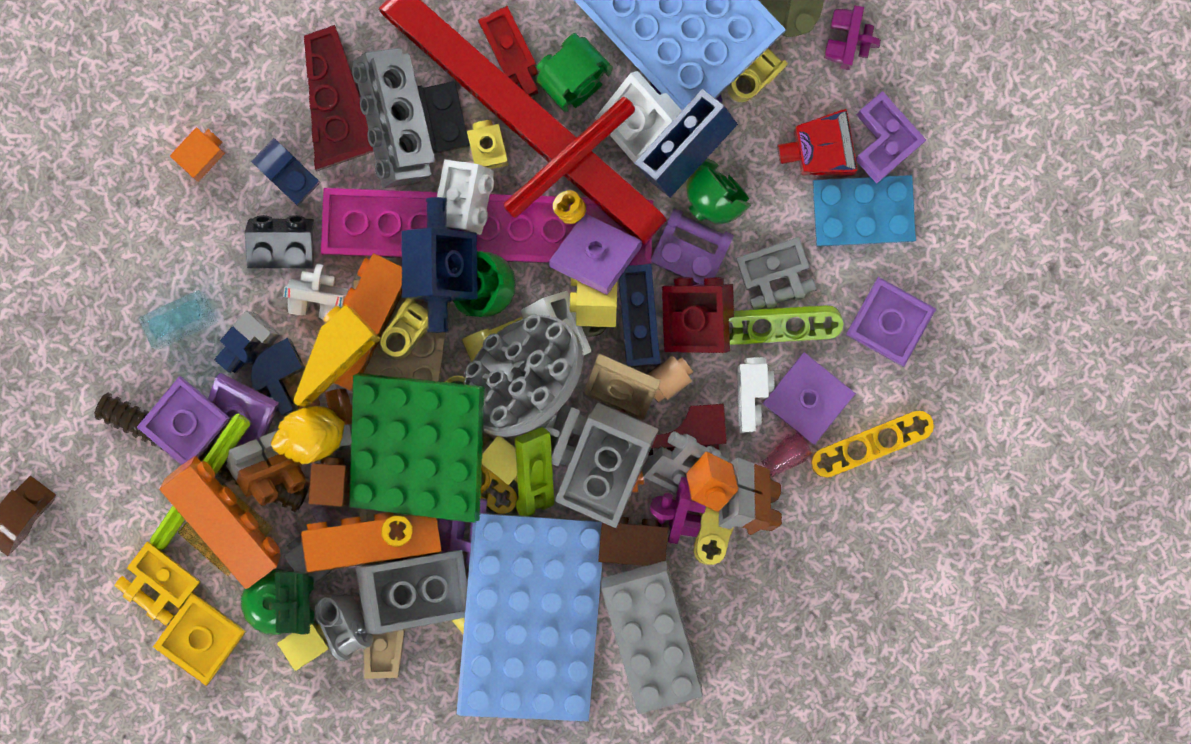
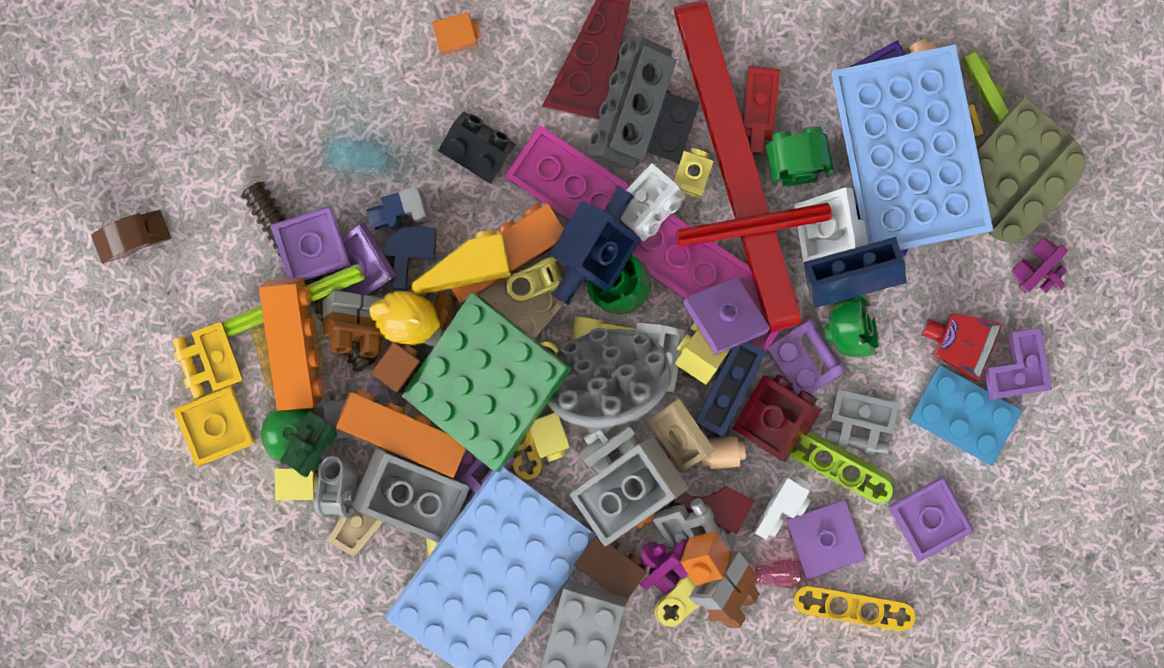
camera: 25 degrees right, 0 degrees up
dark blue brick [251,138,321,206] -> none
white hips [283,264,348,319] -> none
yellow bush [381,516,412,547] -> none
lime plate [515,427,554,516] -> none
yellow bush [553,190,586,224] -> none
light yellow piece [727,48,788,102] -> none

